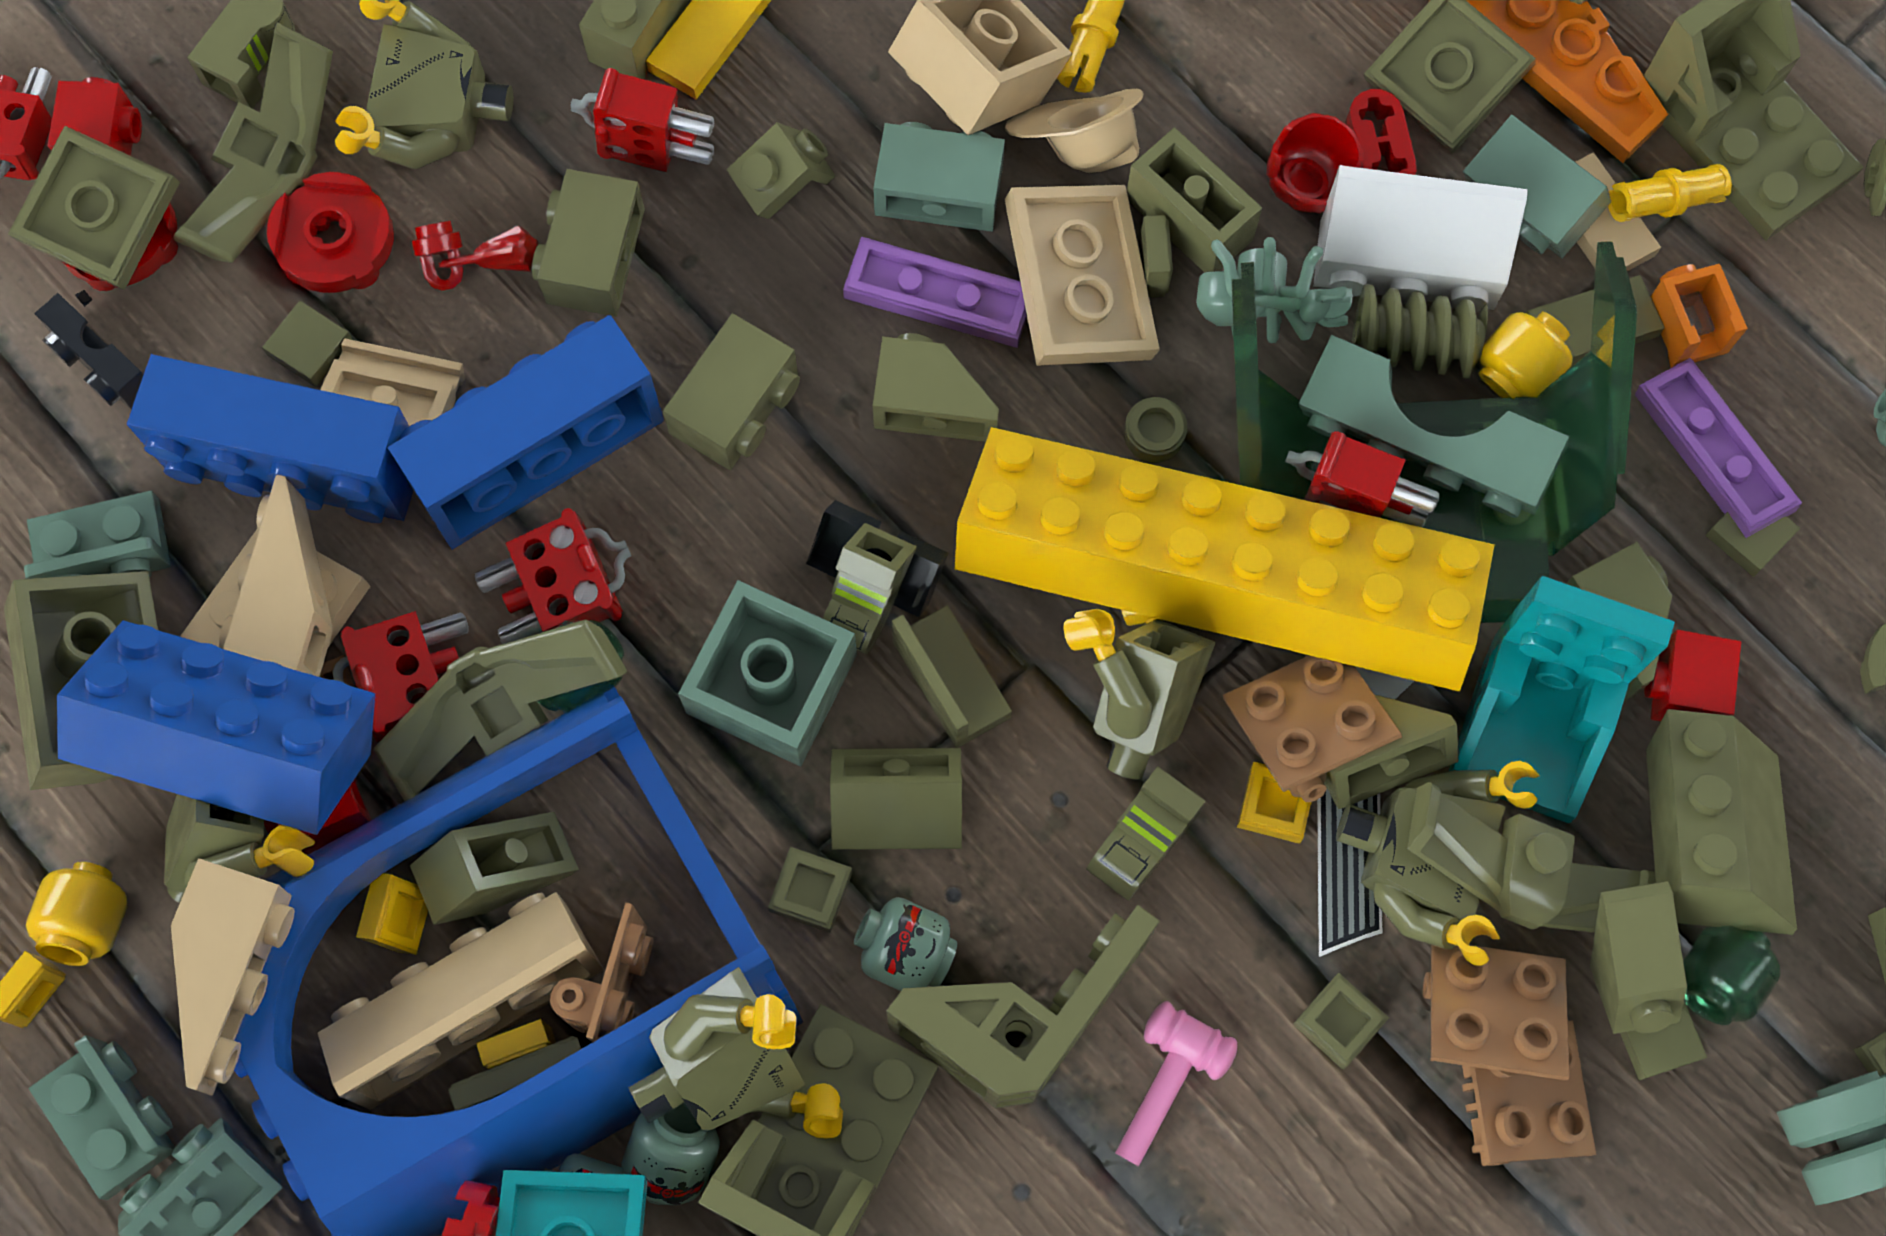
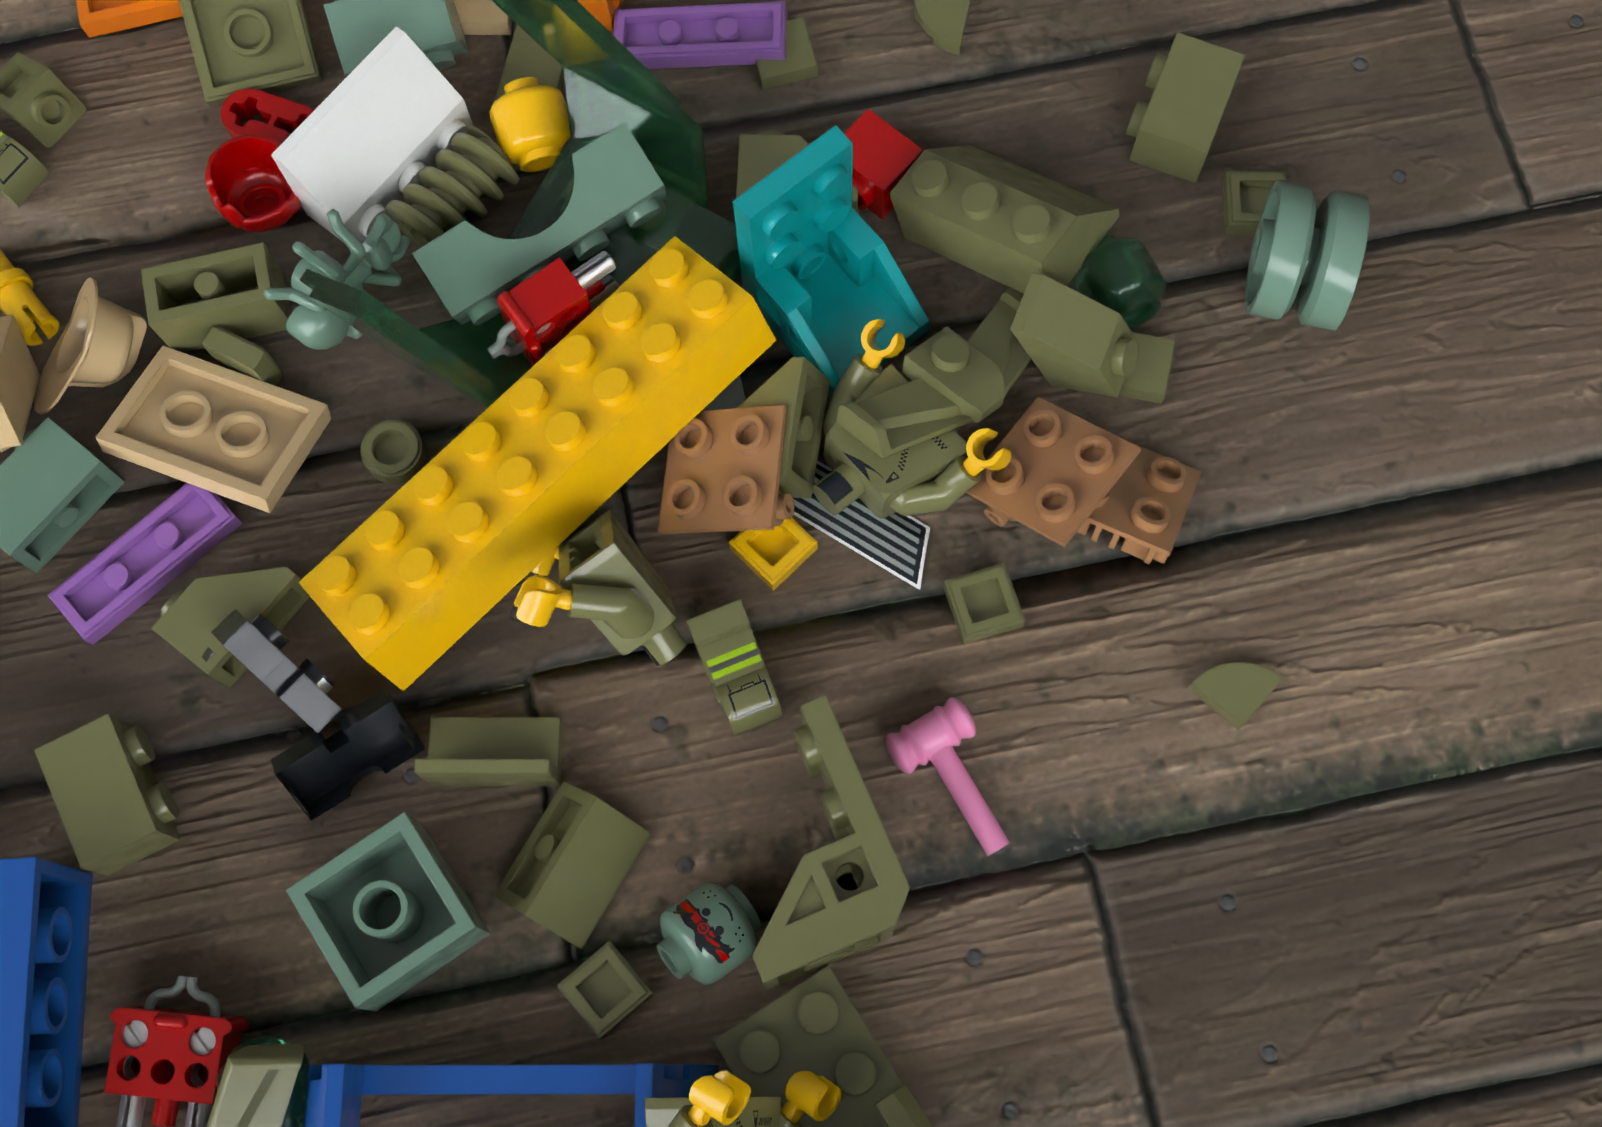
camera: 55 degrees left, 0 degrees up
olive leg [823,523,917,655] -> none
none -> piece [202,609,342,741]

